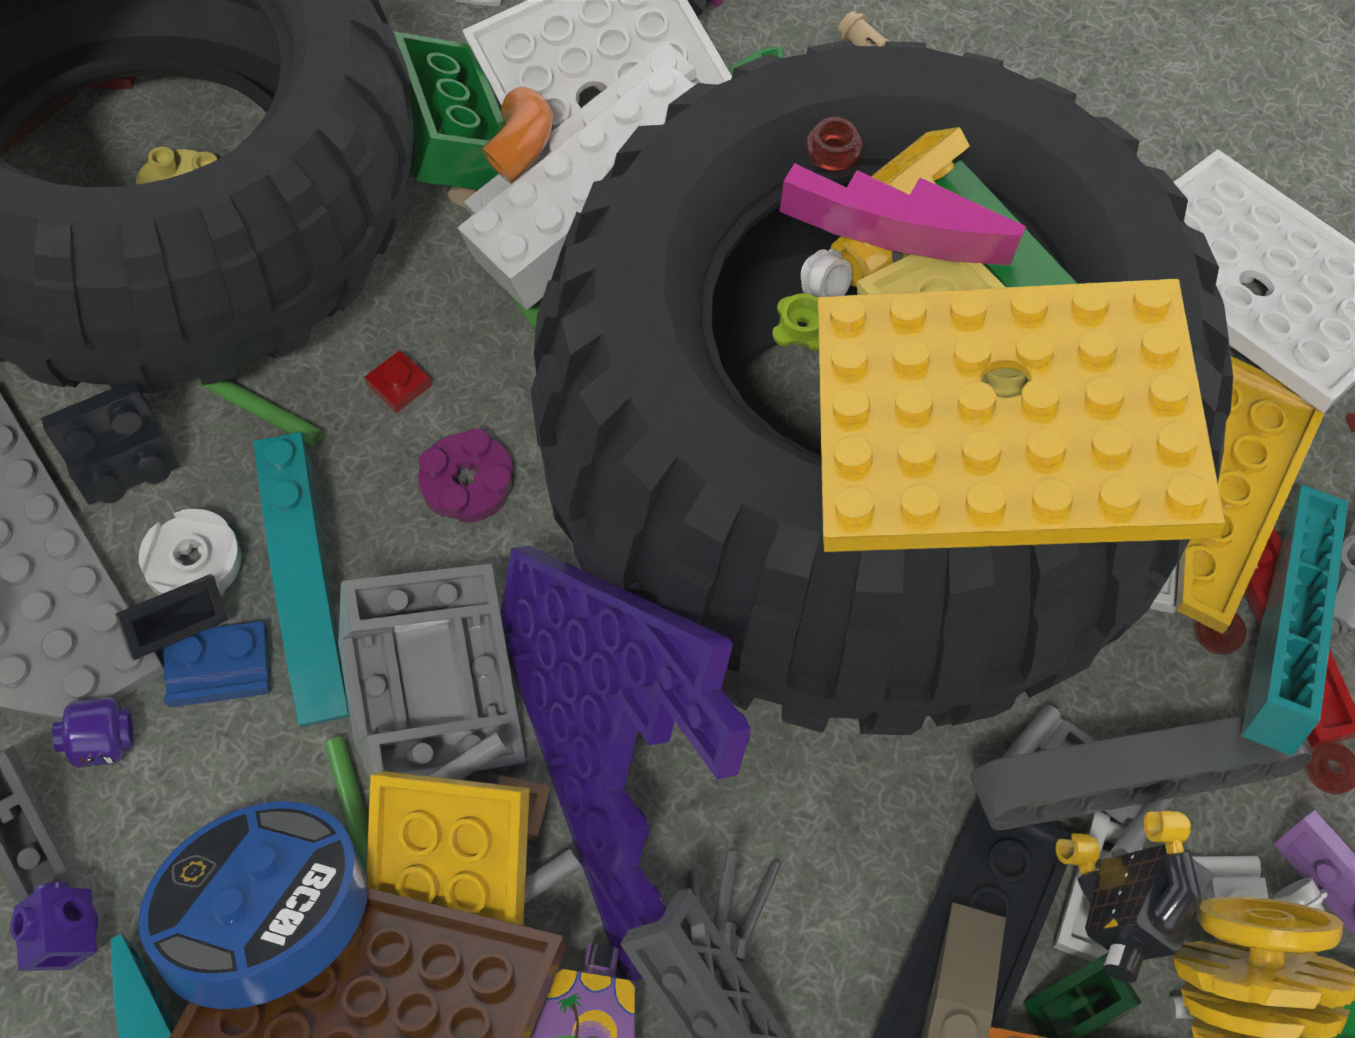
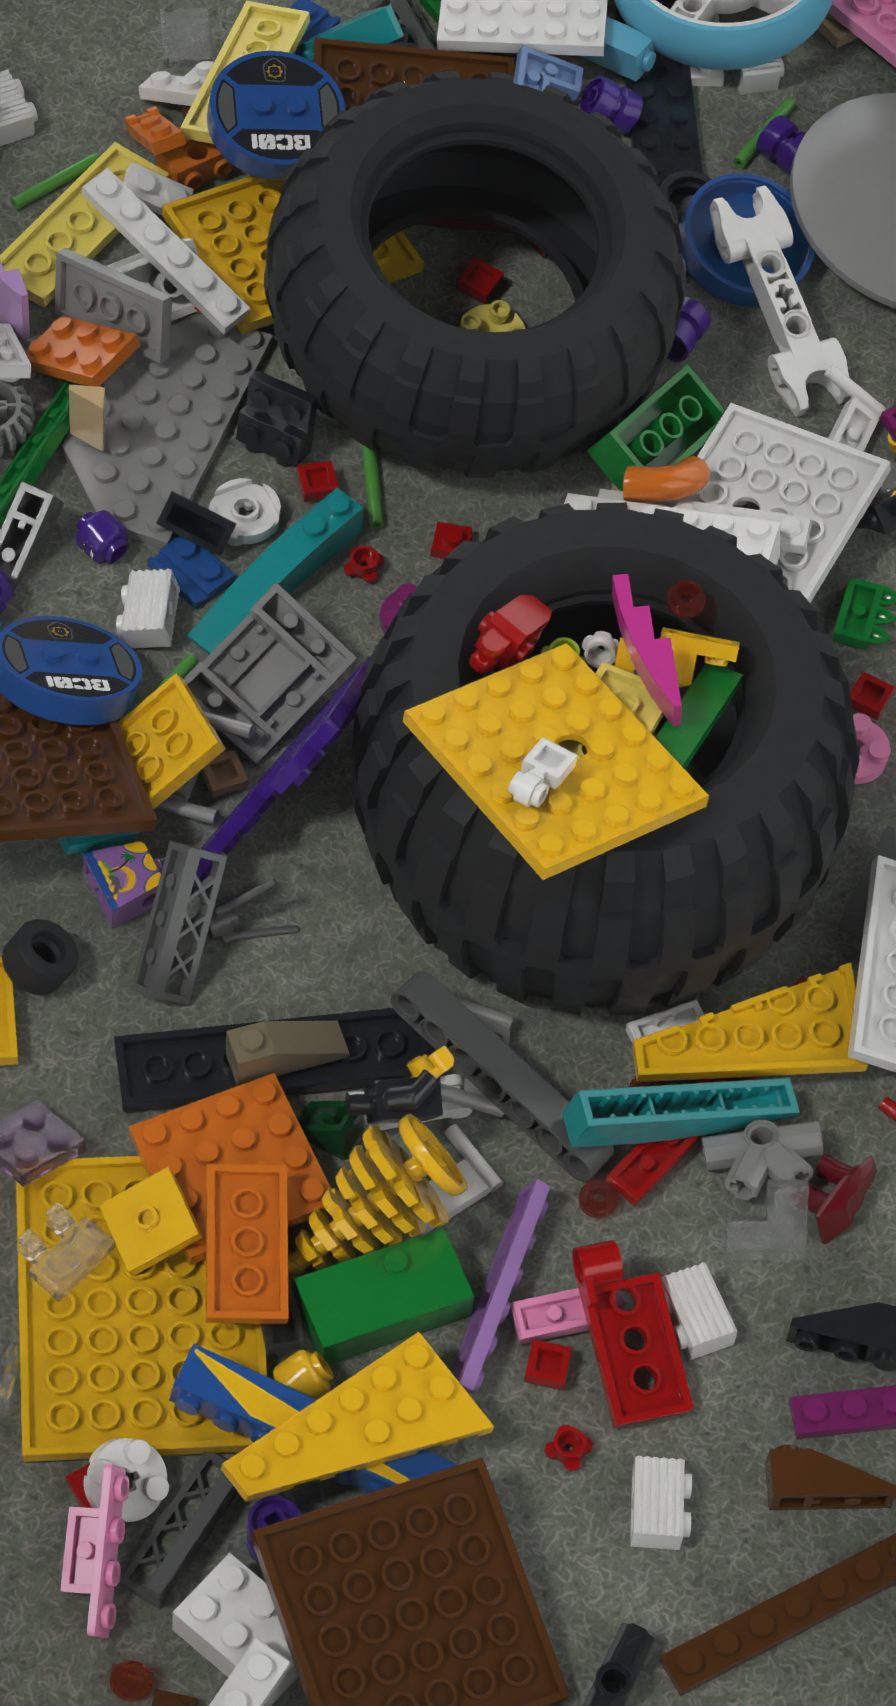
camera: 50 degrees right, 5 degrees down
white plate [1273,877,1328,911] -> none
none -> white brick [116,568,180,649]
none -> red plate [296,460,339,502]
none -> red plate [343,546,384,582]
none -> red plate [456,257,504,304]
none -> red hinge [469,595,552,674]
none -> white plate [508,737,578,808]

